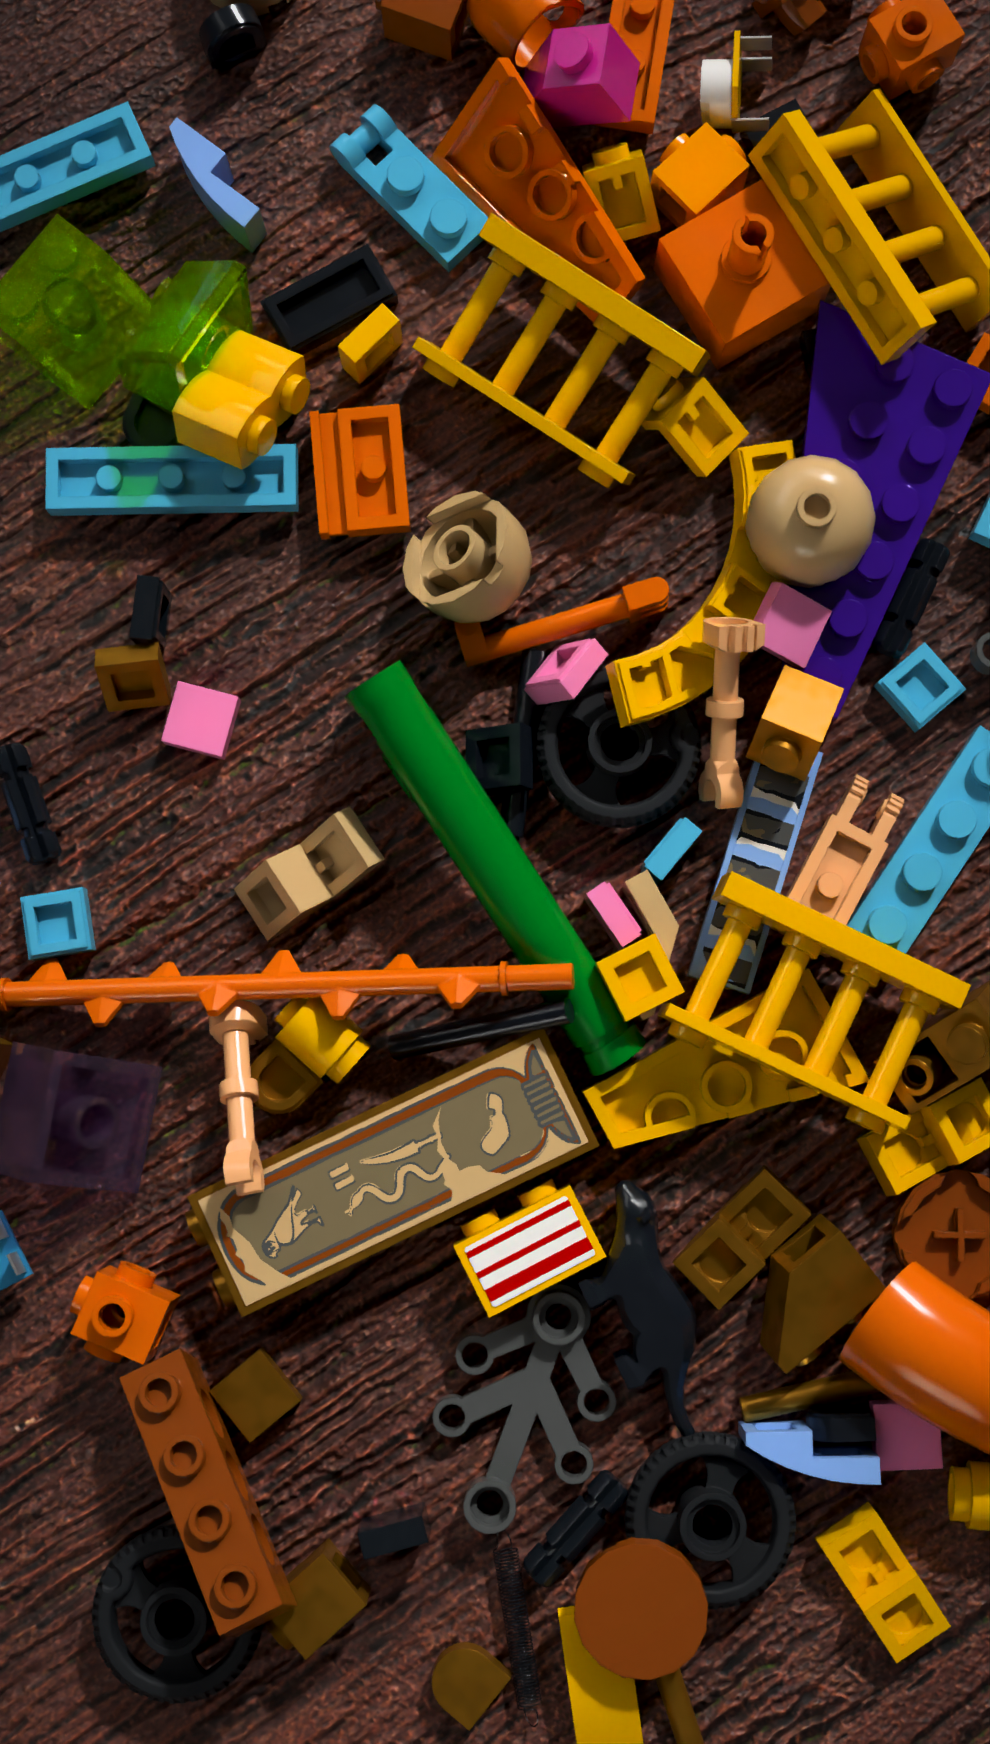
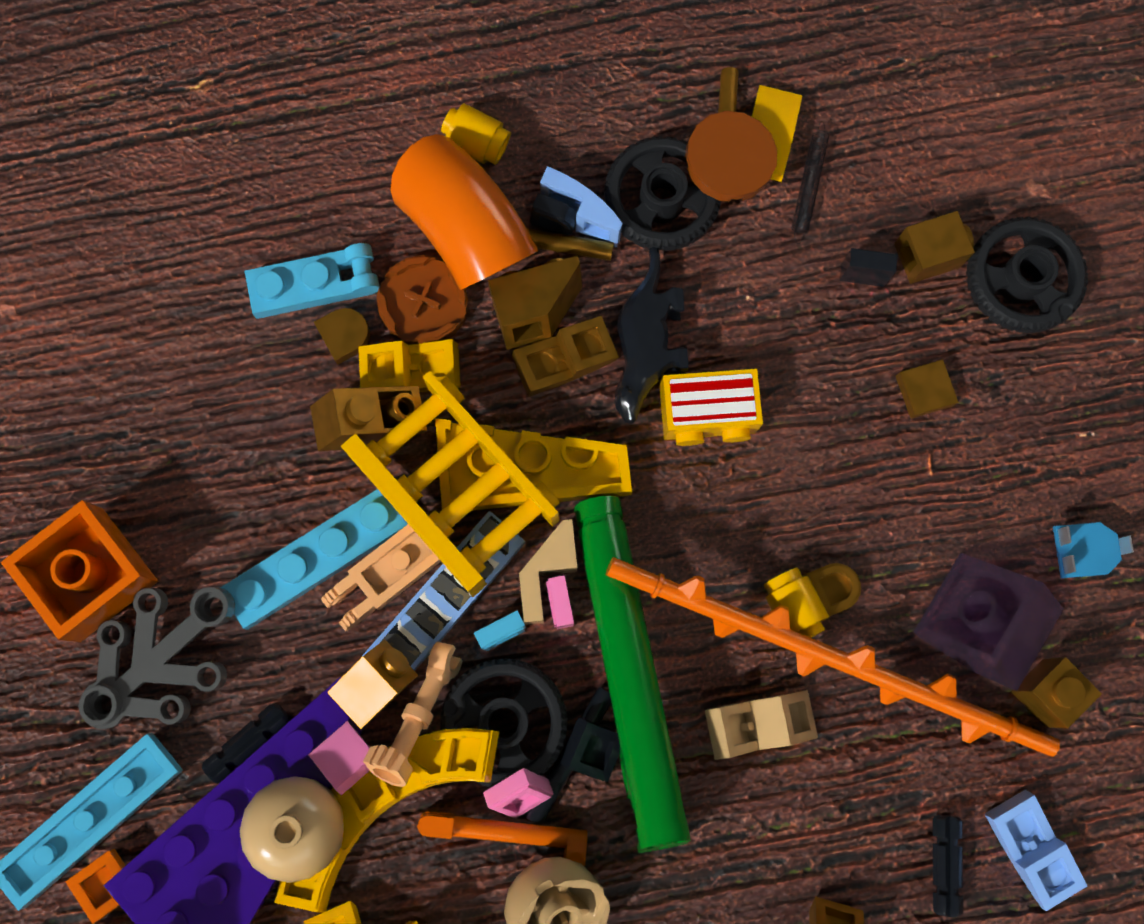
camera: 165 degrees left, 5 degrees down
medium azure tile [20,887,96,961] -> none
orange brick [70,1261,180,1365] -> none
dark orange brick [119,1348,298,1637] -> none
bright pink tile [161,681,241,760] -> none
brick [185,1029,600,1317] -> none
light nougat piece [209,1000,268,1196] -> none
black bar [388,997,574,1060] -> none
dark grey plant [432,1283,616,1534] -> none
pearl gold tile [432,1642,511,1731] -> none
black axle [523,1470,628,1588] -> none
yellow tile [595,933,685,1022] -> none
yellow slope [815,1501,951,1664] -> none
bright pink tile [869,1399,943,1471] -> none
medium azure tile [874,642,966,733] -> none

